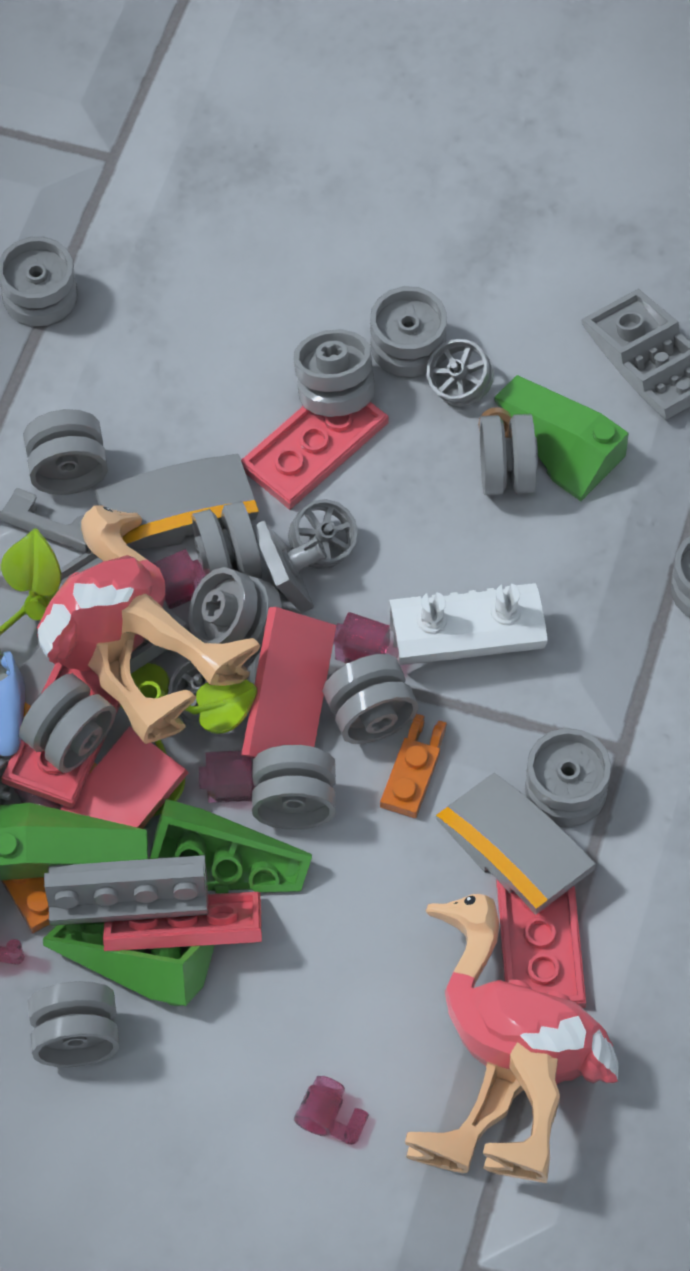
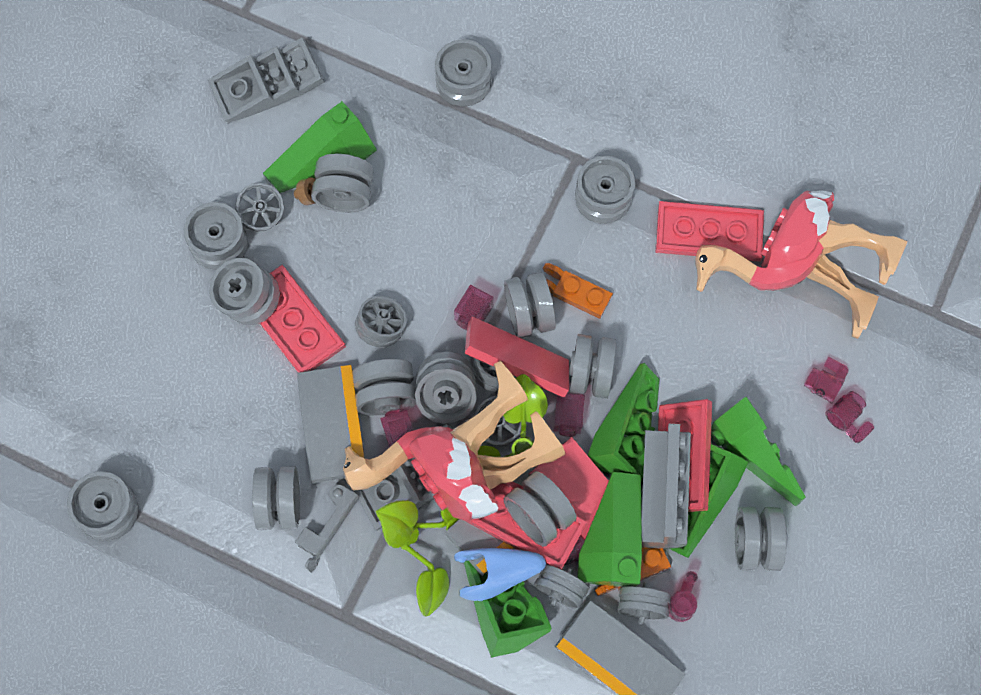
camera: 85 degrees left, 10 degrees up
light grey tile [252,520,327,613] -> none
white piece [389,583,547,666] -> none
light grey slope [436,773,596,915] -> none
none -> bright green wedge [711,397,806,506]
none -> clear pink piece [825,391,874,443]

